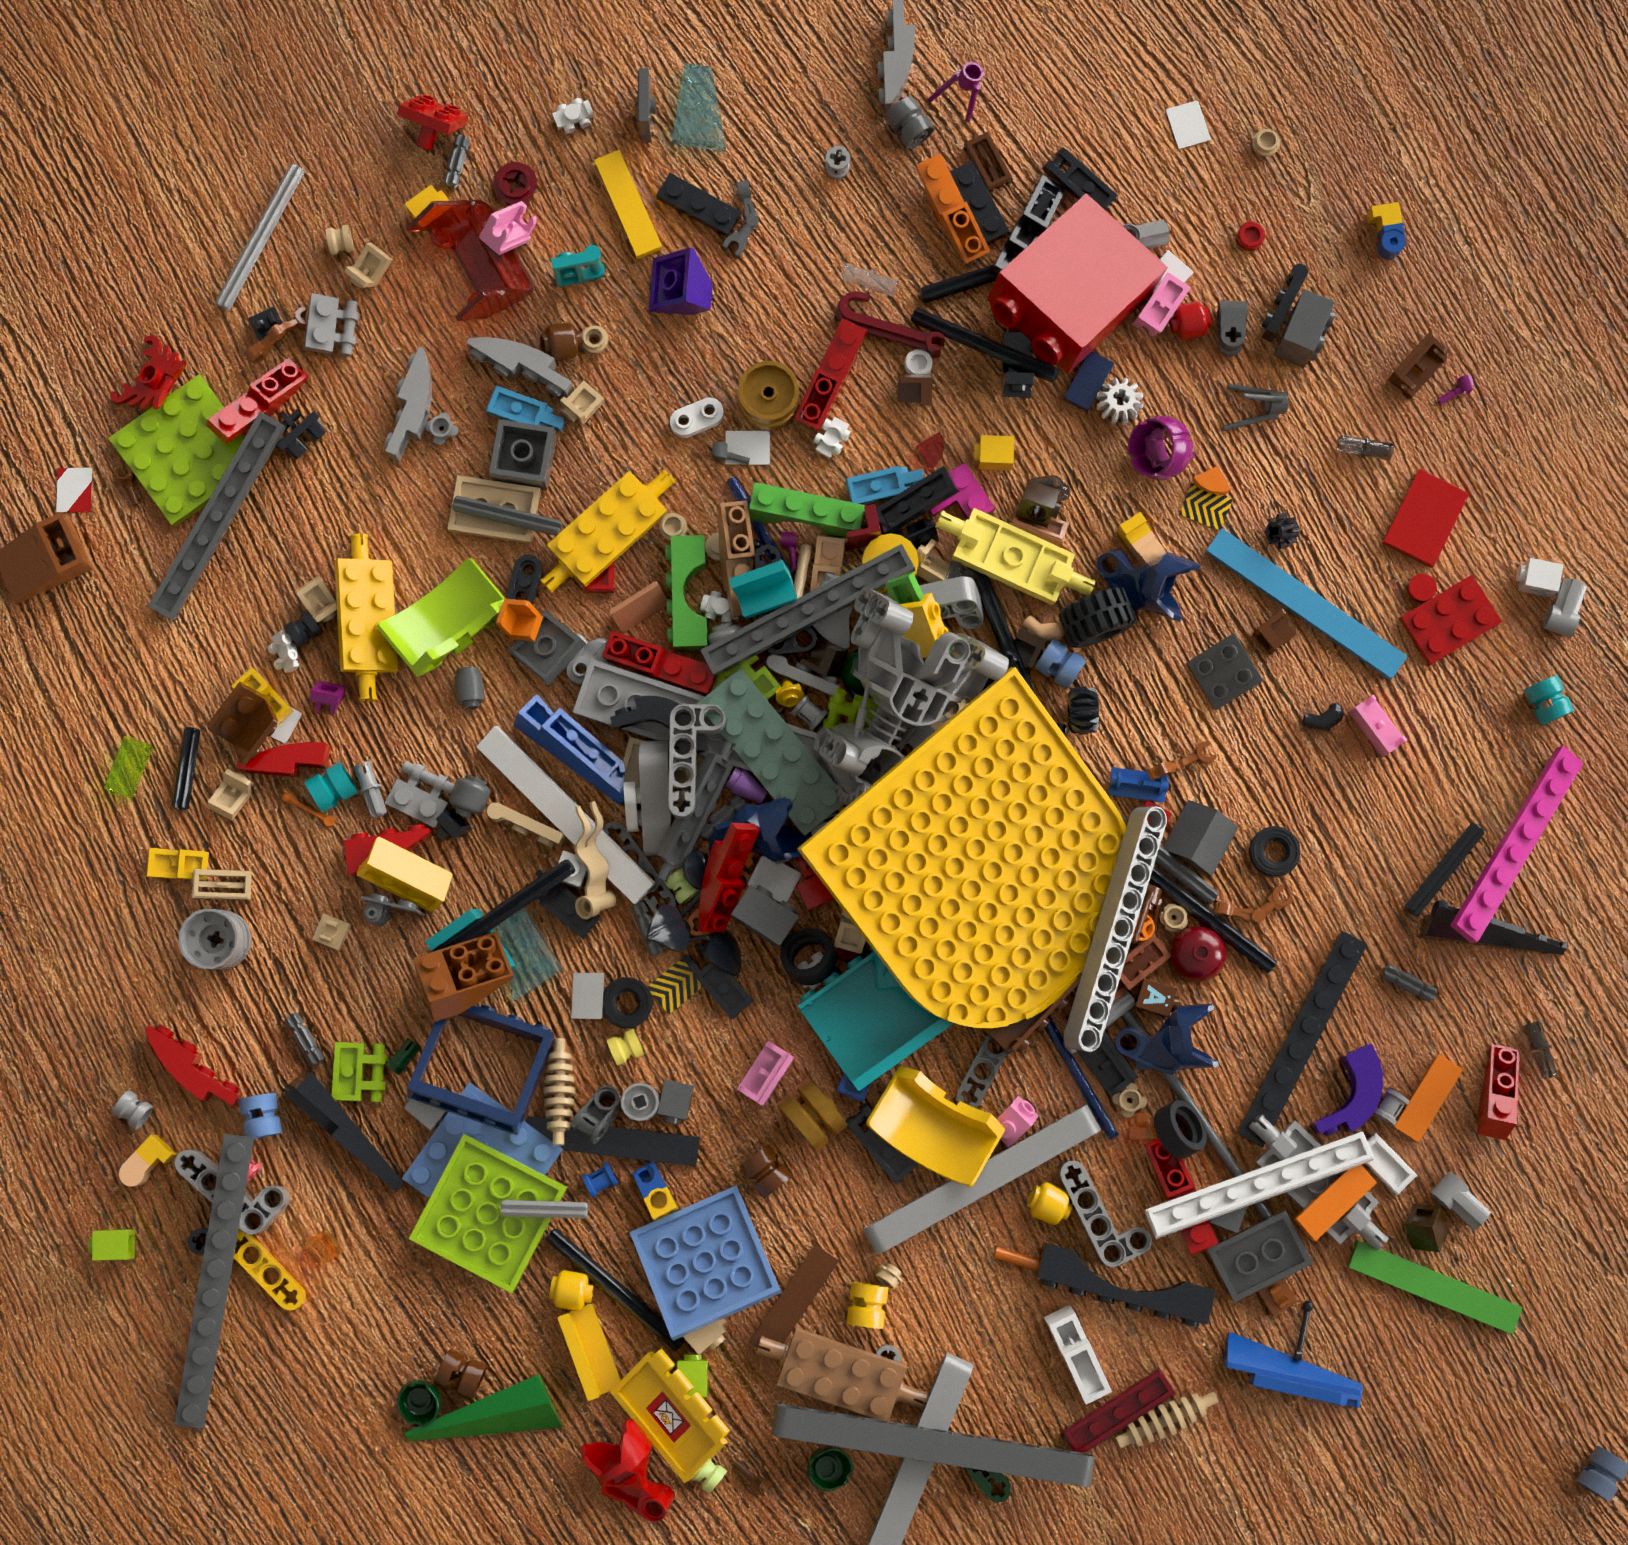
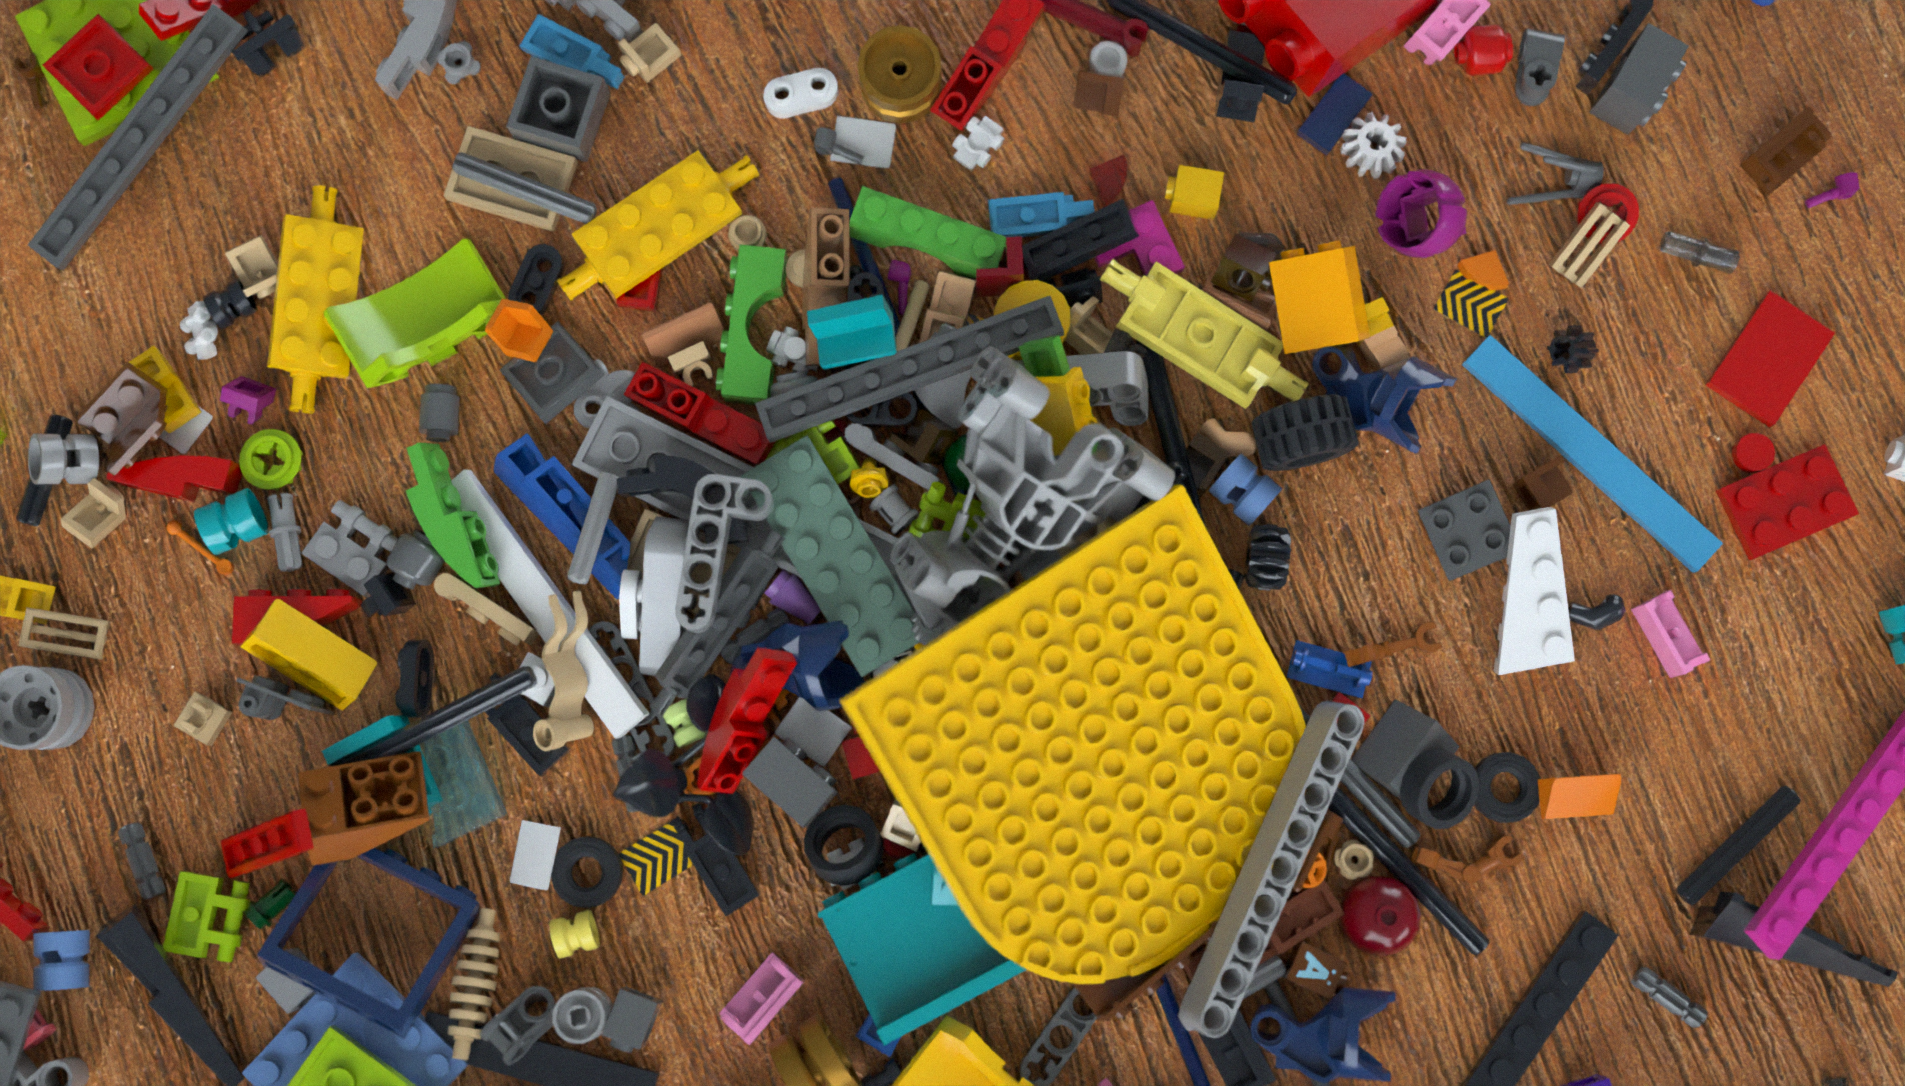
camera: 10 degrees right, 0 degrees up
none -> light grey wheel [28,433,99,484]
none -> red plate [42,14,154,121]
none -> red tile [220,808,314,878]
none -> lime gear [239,429,303,490]
none -> black plate [395,639,434,718]
none -> bright green slope [405,443,500,588]
none -> light grey axle [567,472,619,584]
none -> tan tile [668,341,713,387]
none -> light orange brick [1269,240,1370,354]
none -> black tyre [1400,749,1479,829]
none -> white wing [1494,507,1575,675]
none -> orange slope [1537,774,1621,819]
none -> tan tile [1548,202,1630,288]
none -> red gear [1575,183,1639,244]

